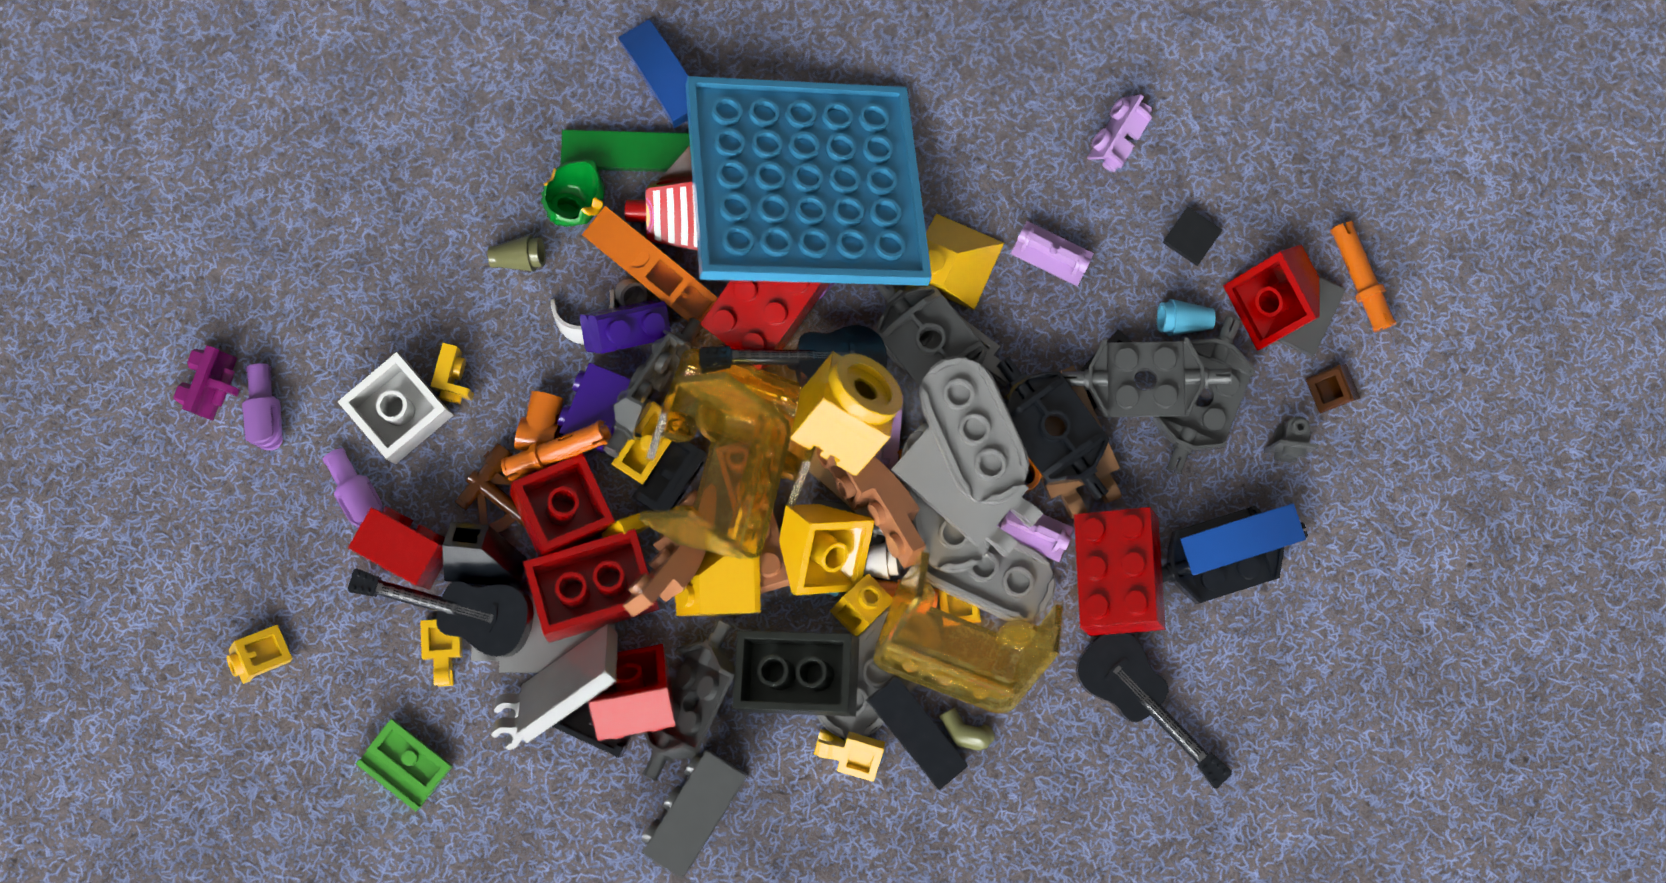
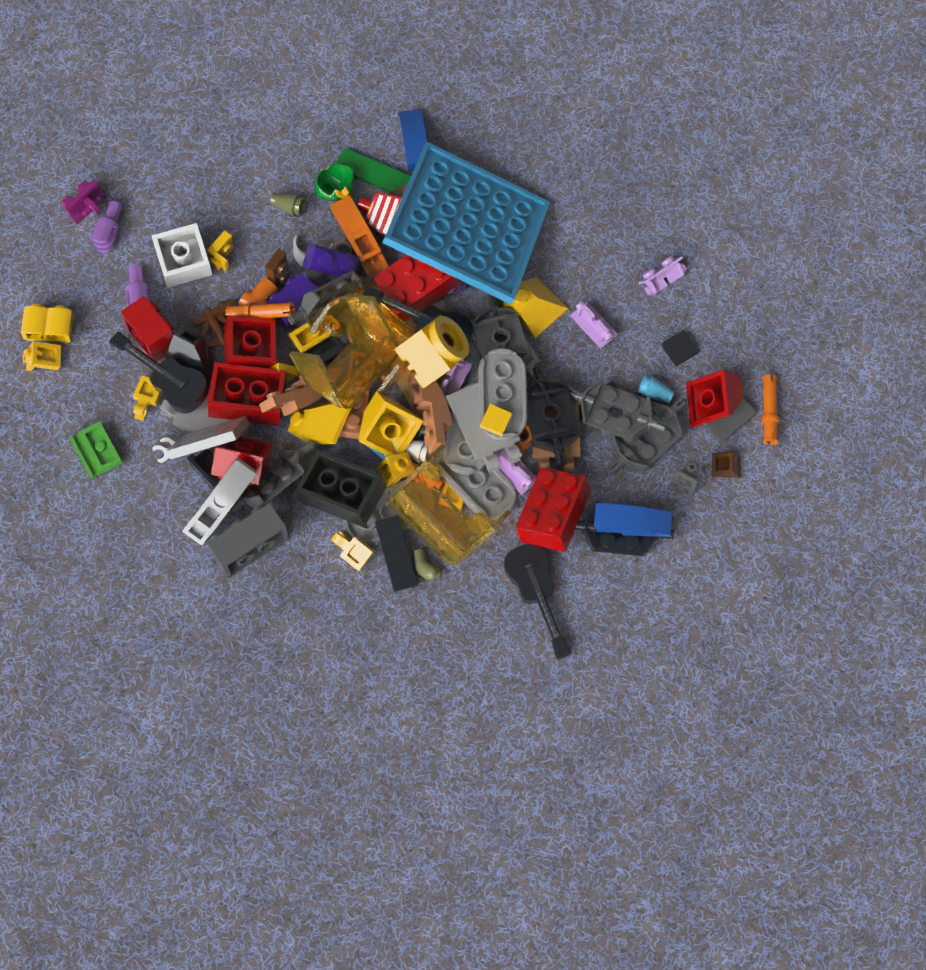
camera: 20 degrees right, 10 degrees down
none -> yellow brick [21,304,74,343]
none -> light grey slope [182,457,257,545]
none -> reddish brown plate [265,248,290,287]
none -> yellow tile [480,404,512,437]

